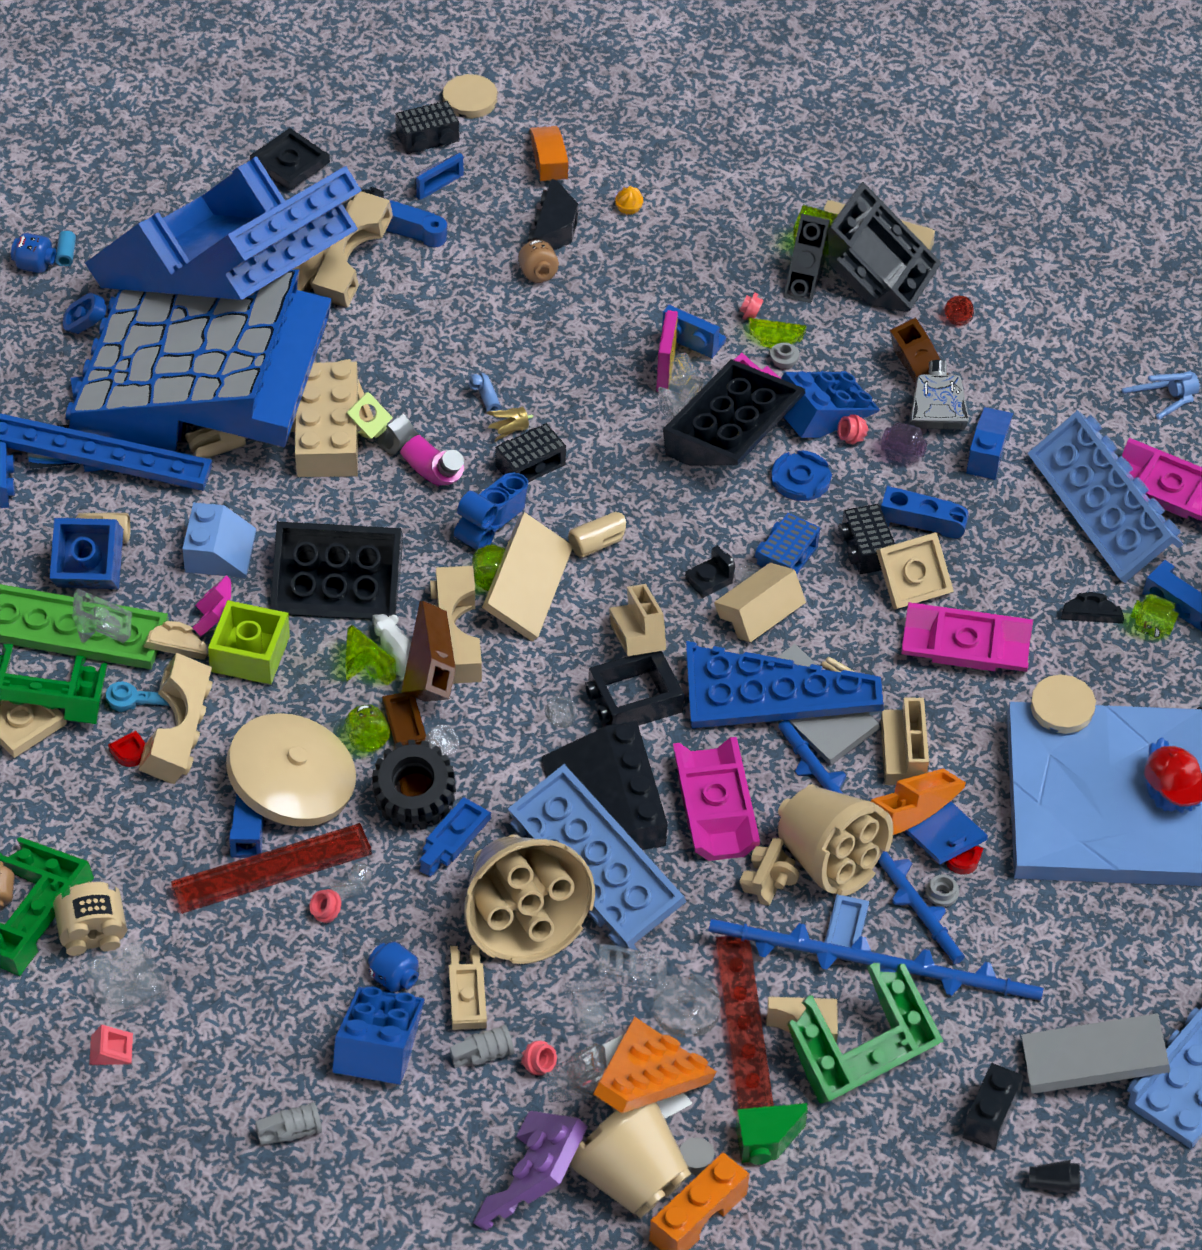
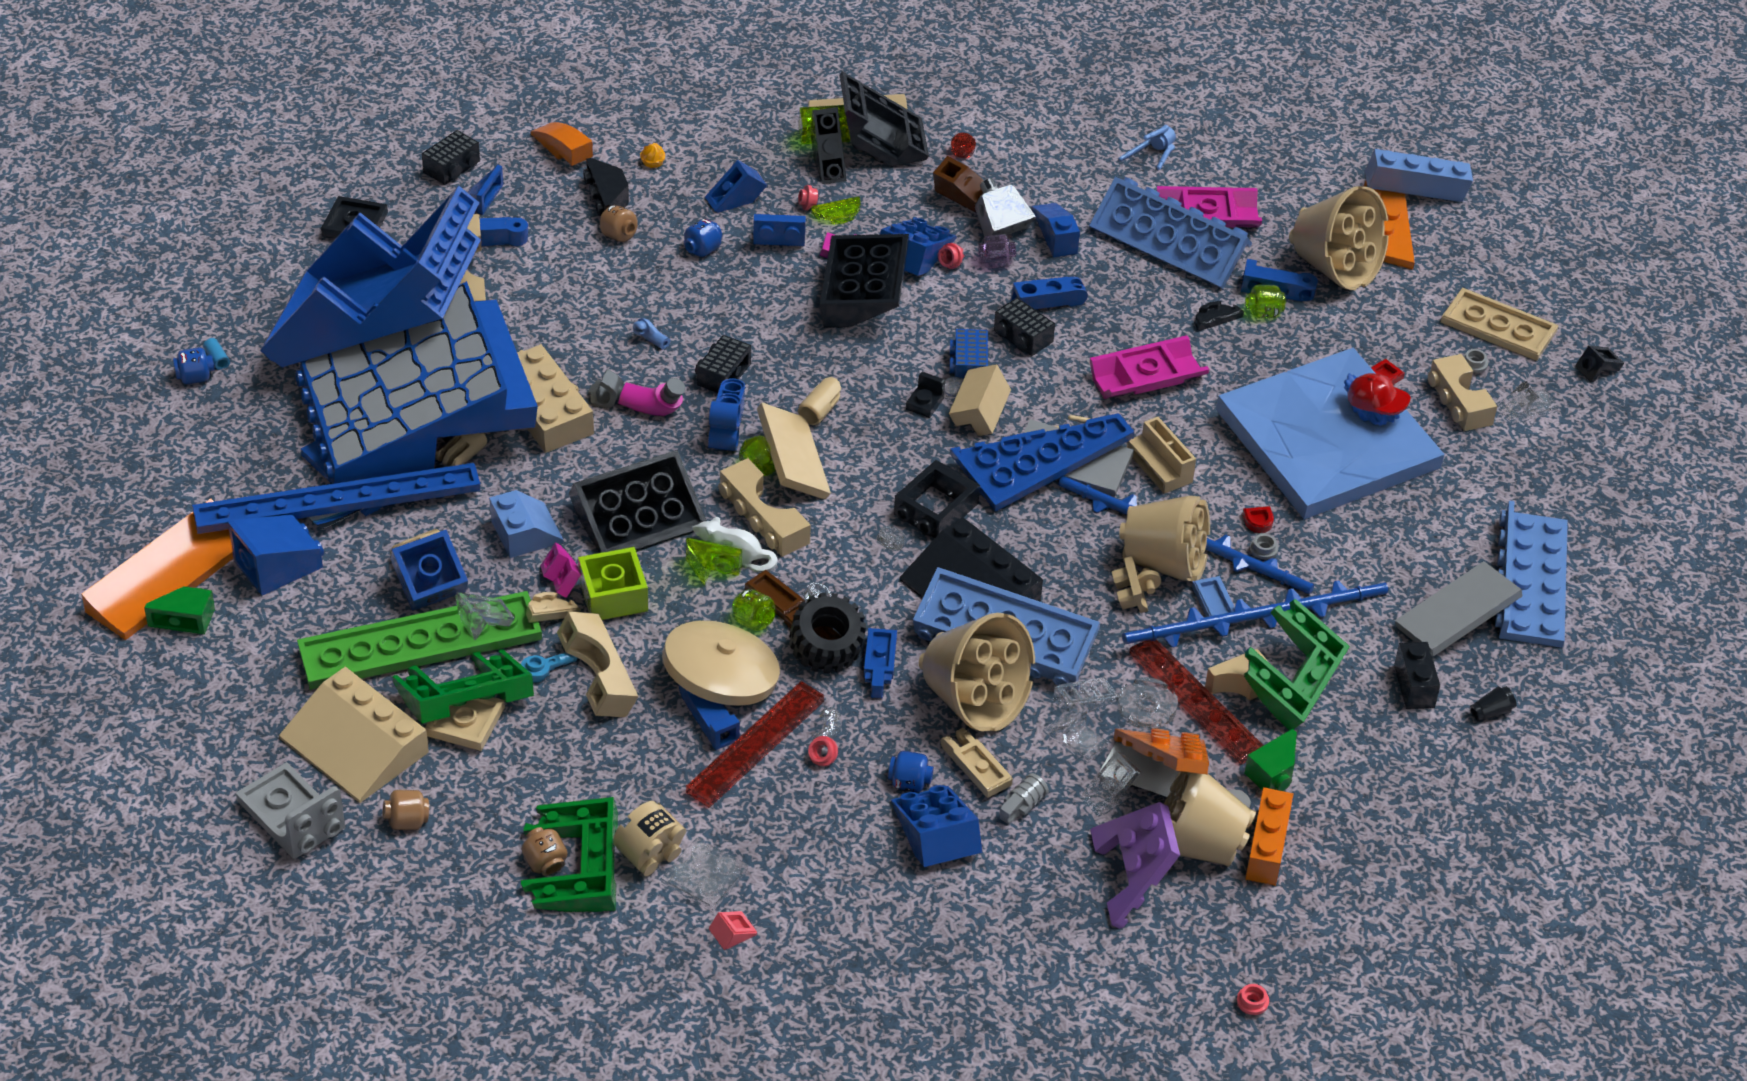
camera: 30 degrees left, 5 degrees down
blue plate [63,293,107,334] -> none
red tile [108,731,146,767] -> none
light grey hinge [256,1102,322,1145] -> none
yellowish green bracket [347,392,393,439] -> none
reddish brown slope [401,601,456,702] -> none
tan tile [443,74,498,119] -> none
pearl gold piece [487,407,533,441] -> none
coral plate [521,1041,557,1076] -> none
tan piece [609,584,666,656] -> none
dark pink tile [656,310,678,394] -> none
clear slope [658,375,704,424] -> none
clear arm [671,353,698,390] -> none
dark pink piece [673,737,760,861] -> none
light grey plate [770,343,800,369] -> none
blue tile [771,450,832,501] -> none
orange slope [870,768,966,835] -> none
tan plate [876,532,954,609] -> none
blue container [905,801,988,865] -> none
tan tile [1030,674,1096,734] -> none
none -> blue head [684,219,722,257]
none -> blue slope [705,160,767,213]

